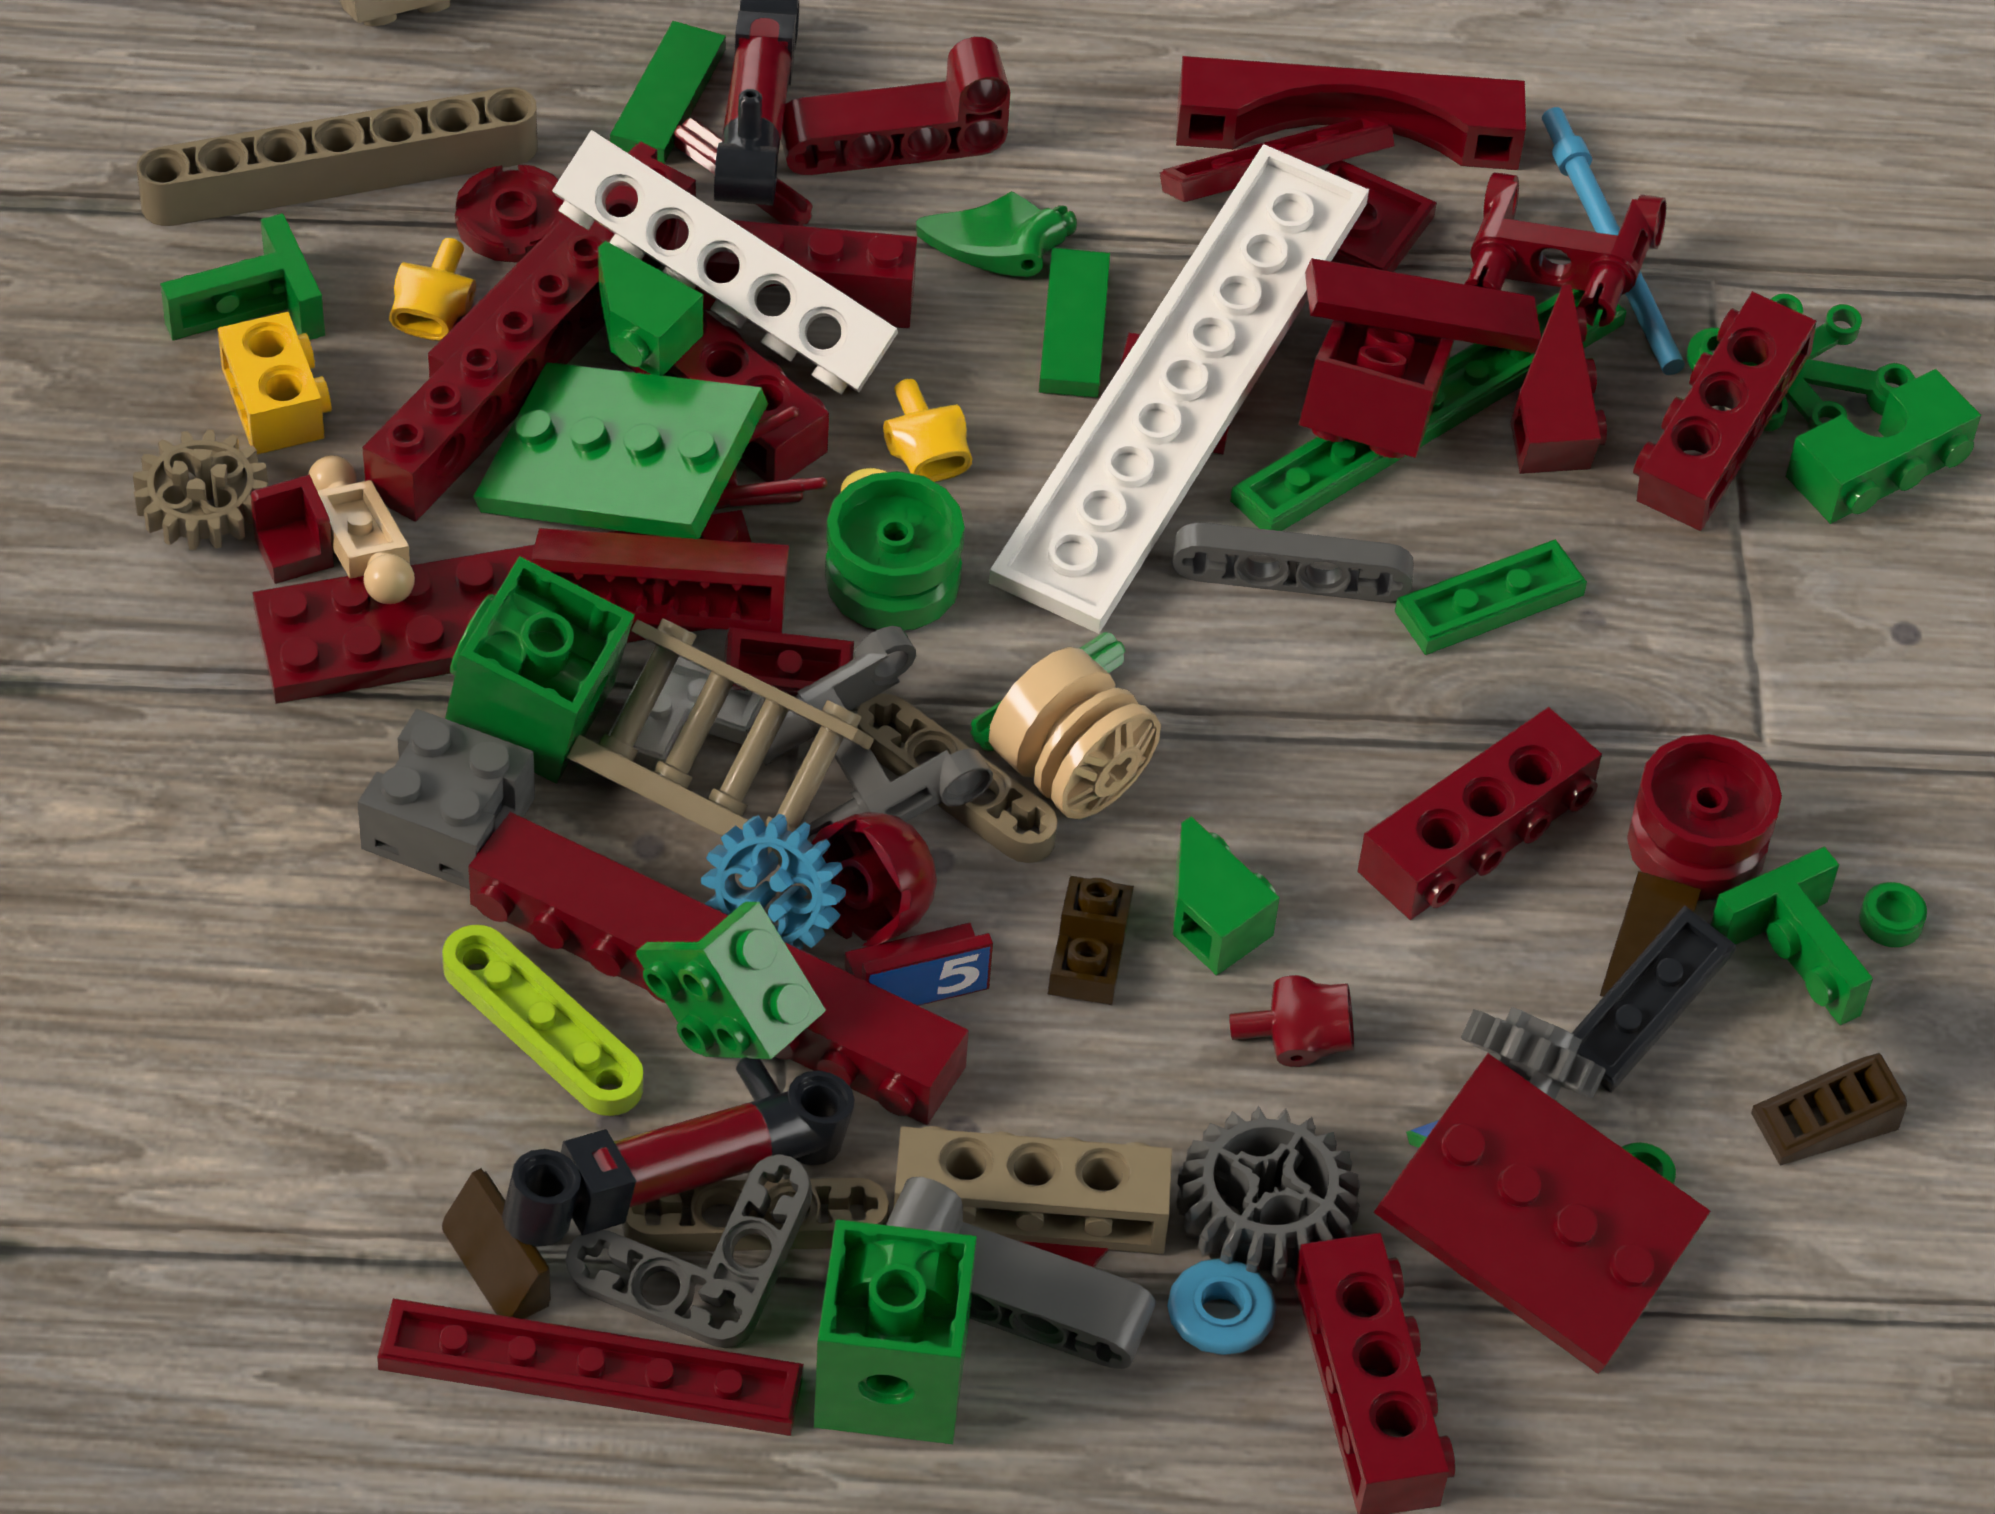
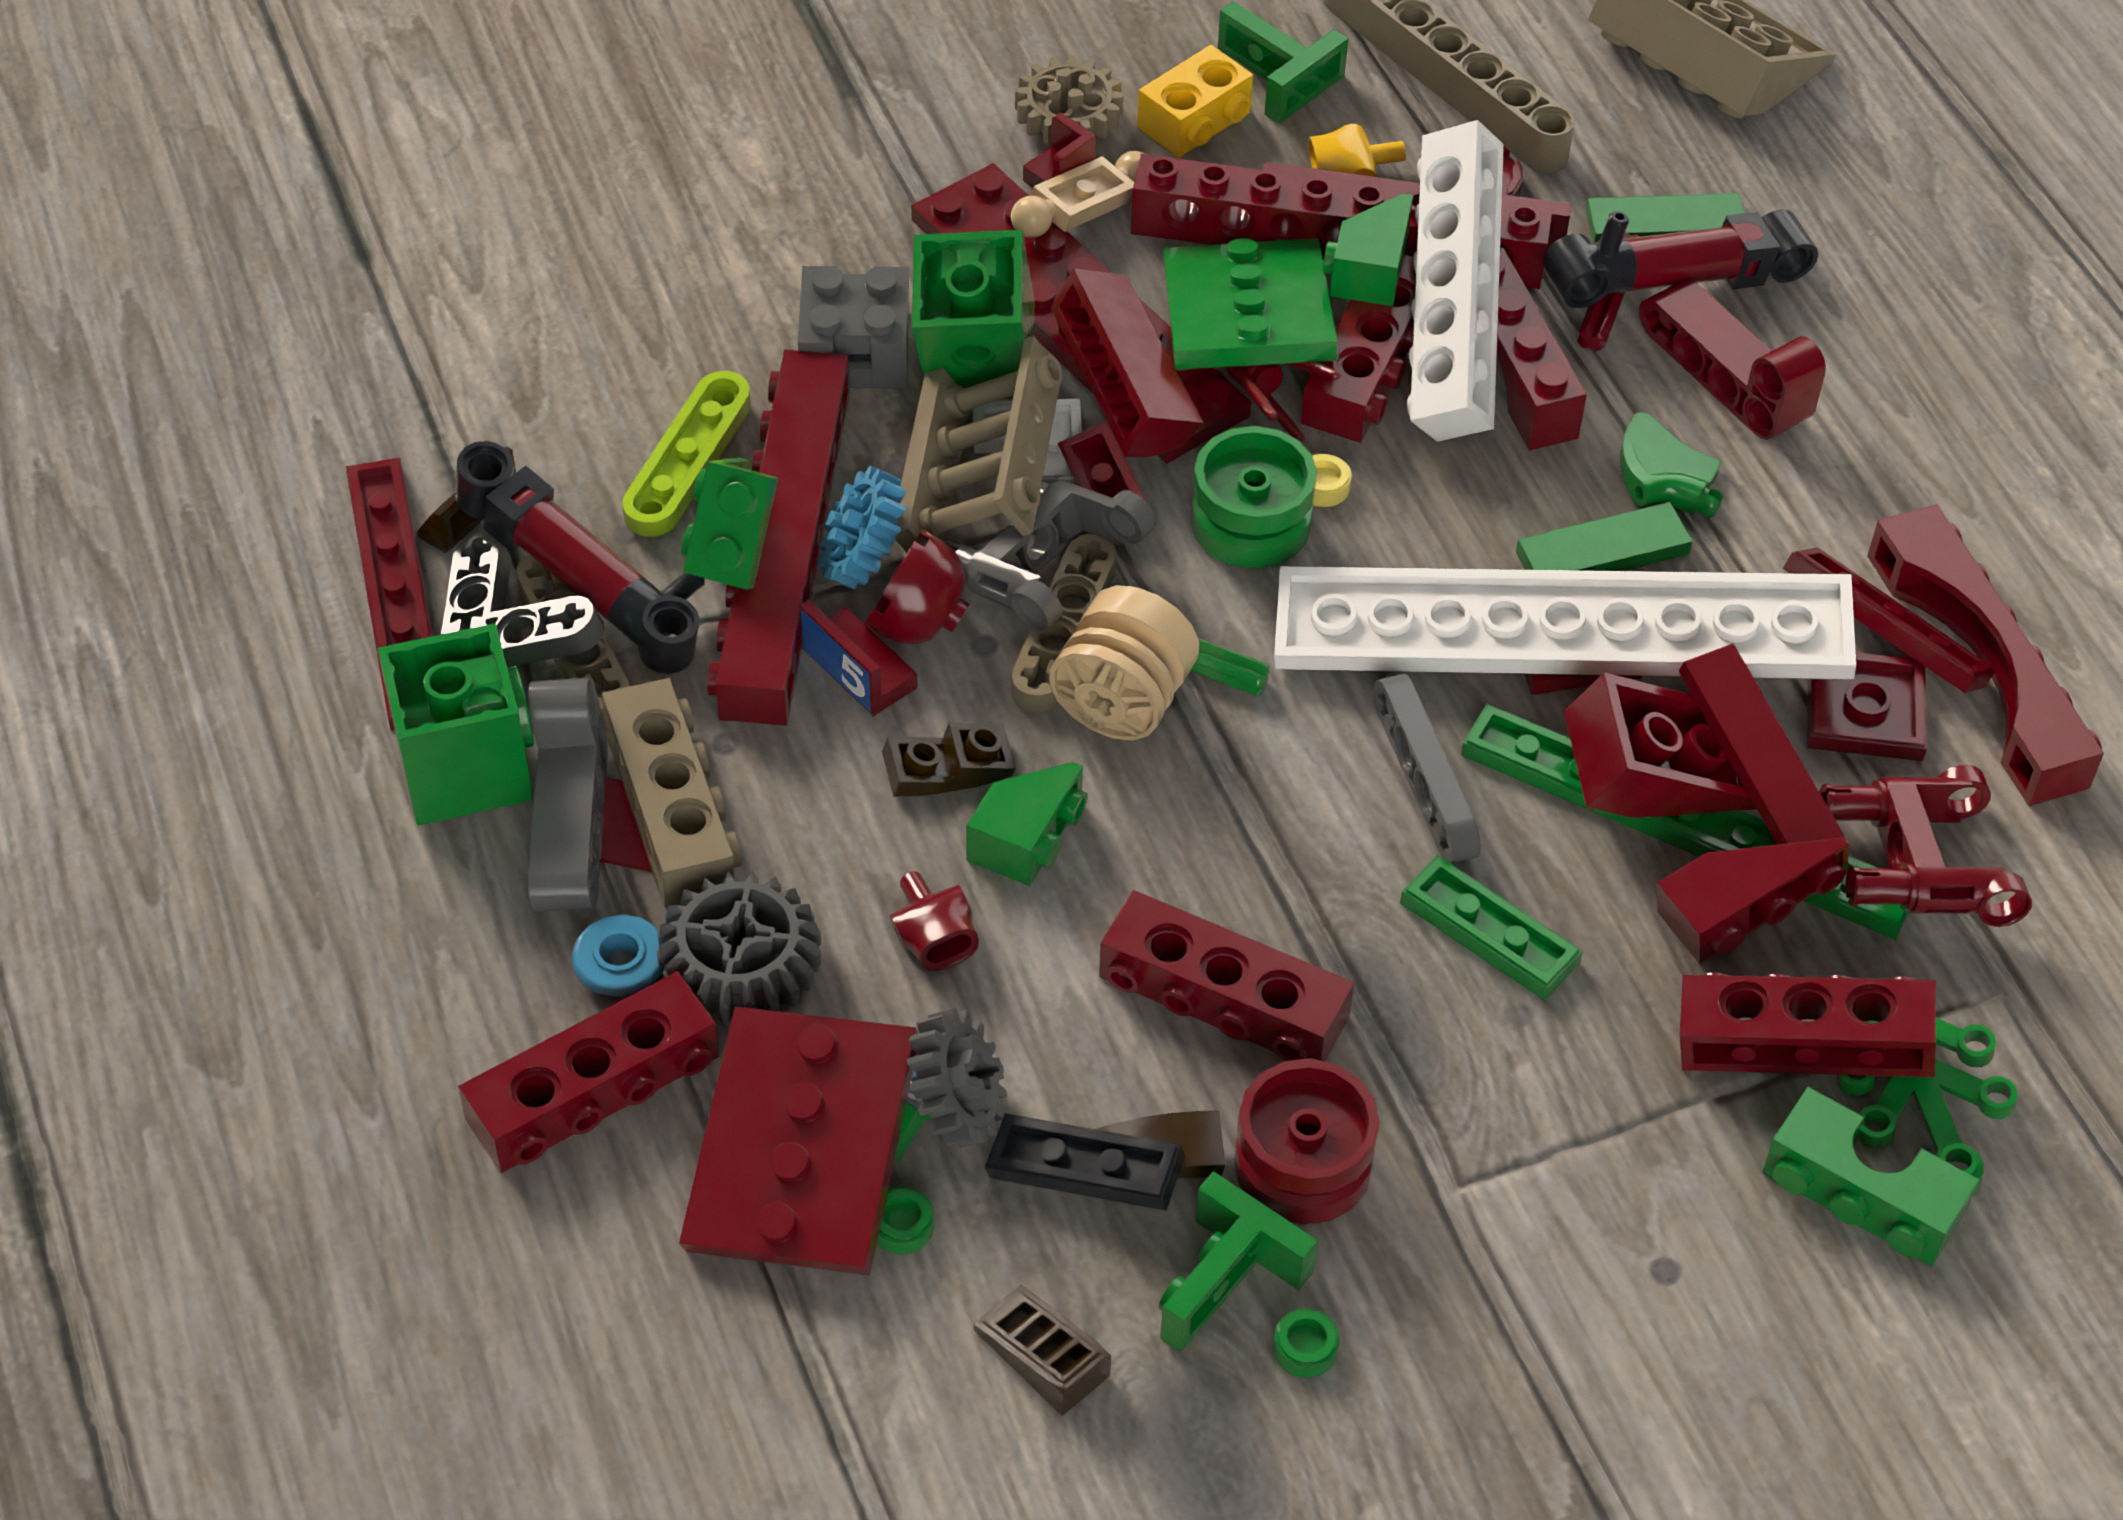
camera: 70 degrees right, 0 degrees up
yellow piece [883,379,972,482] -> none
dark azure bar [1542,107,1685,375] -> none

